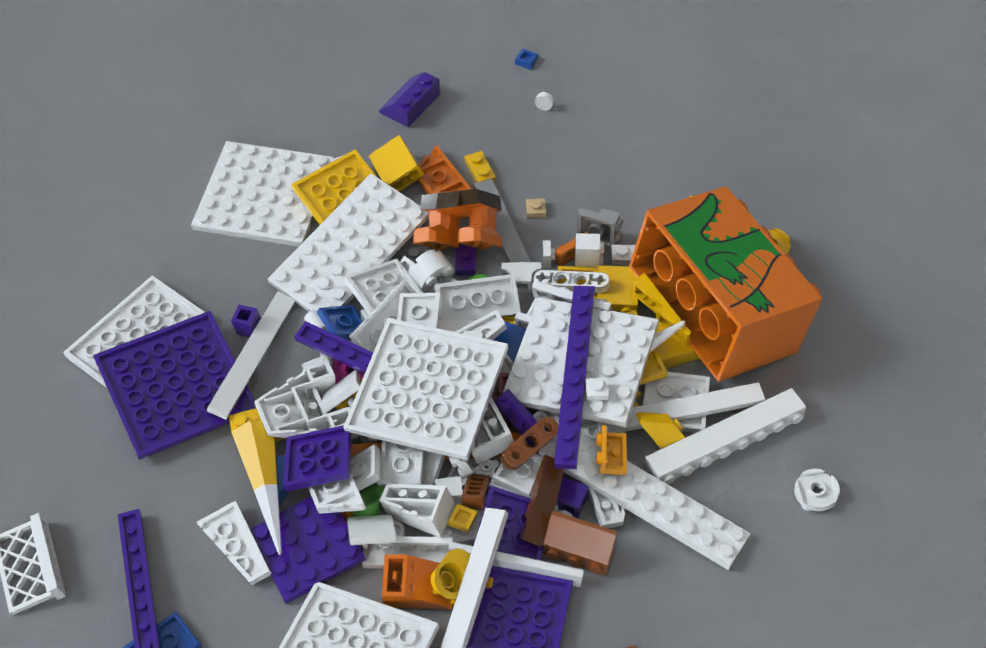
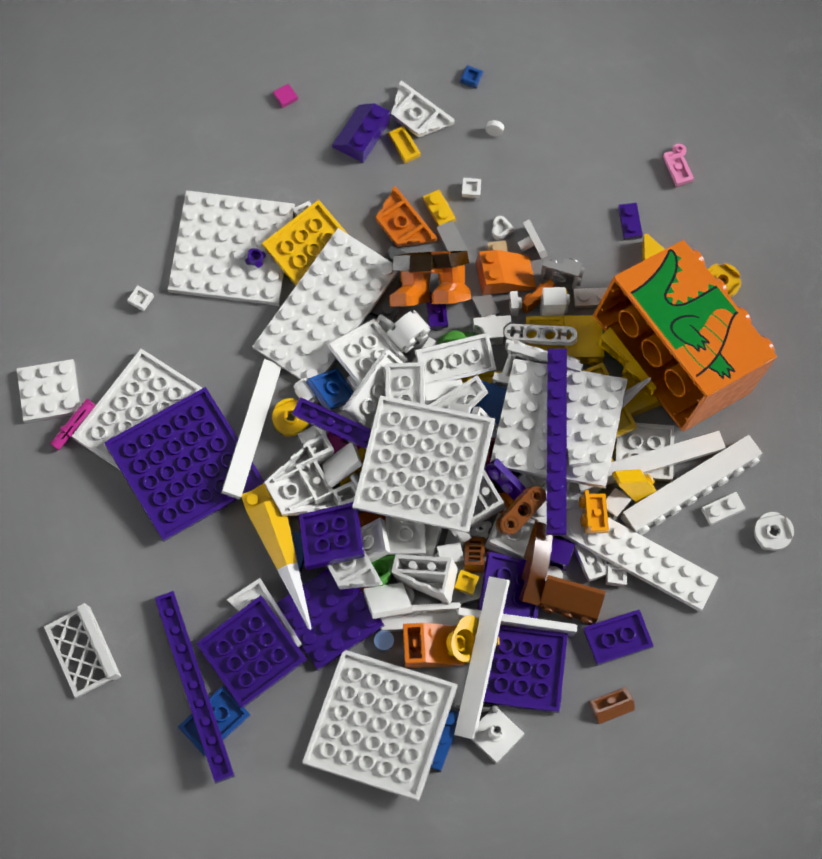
camera: 10 degrees left, 15 degrees up
dark purple brick [231,305,261,337] -> none
yellow brick [368,135,425,192] -> none
none -> white plate [17,359,82,423]
none -> dark pink pin [50,398,96,451]
none -> white plate [127,285,154,311]
none -> dark purple plate [196,595,307,708]
none -> dark purple plate [245,248,266,268]
none -> yellow plate [272,398,310,437]
none -> dark pink tile [273,83,298,108]
none -> light blue tile [374,630,394,652]
none -> yellow tile [388,125,421,164]
none -> white wing [391,81,455,138]
none -> white plate [462,178,481,199]
none -> orange slope [475,250,537,295]
none -> white tile [492,216,514,240]
none -> white tile [517,219,548,259]
none -> dark purple plate [583,609,654,666]
none -> white brick [606,488,631,521]
none -> white plate [606,564,627,587]
none -> dark purple plate [618,203,643,240]
none -> bright pink hinge [662,144,694,187]
none -> white plate [701,492,745,526]

